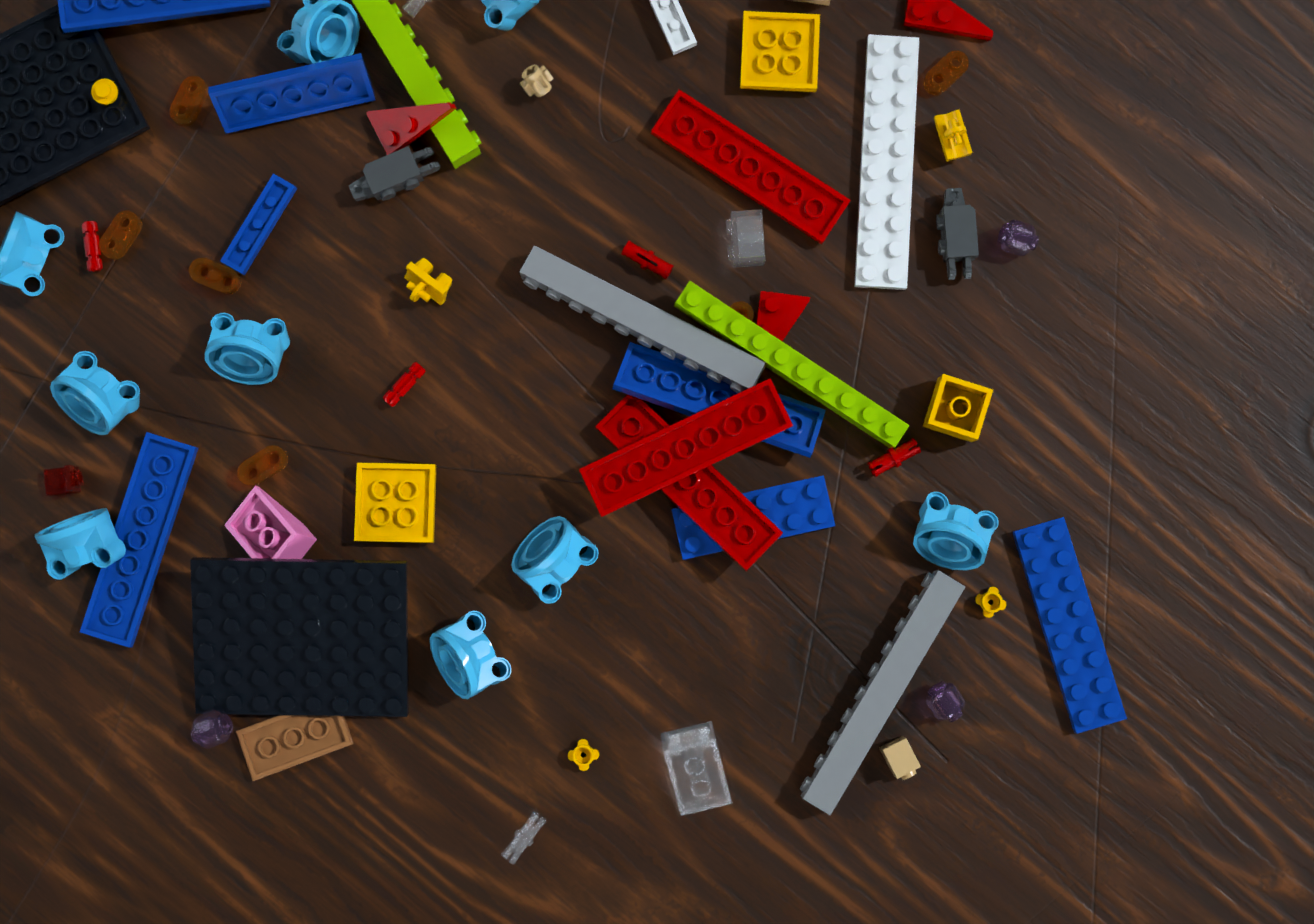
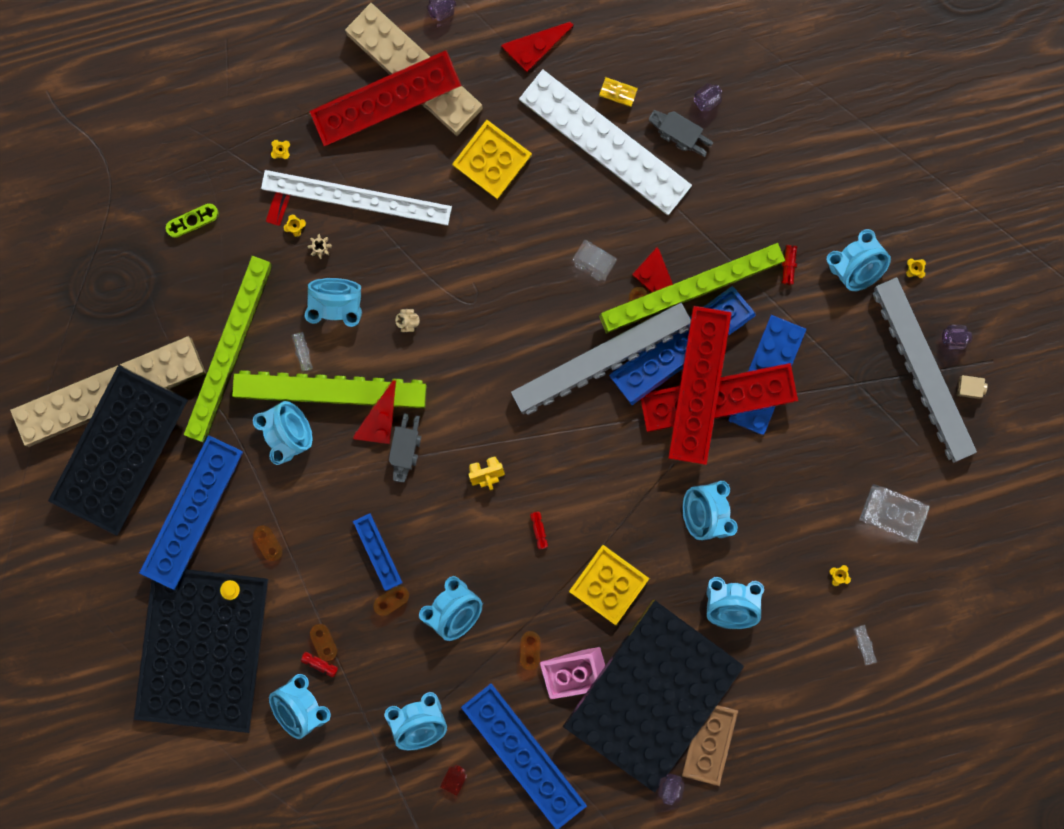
camera: 50 degrees left, 0 degrees up
medium azure piece [35,508,126,580] -> none
blue plate [208,53,375,133] -> none
red pin [621,240,674,280] -> none
red plate [651,89,851,244] -> none
yellow brick [923,374,993,442] -> none
clear orange plate [924,50,969,95] -> none
blue plate [1012,517,1127,734] -> none

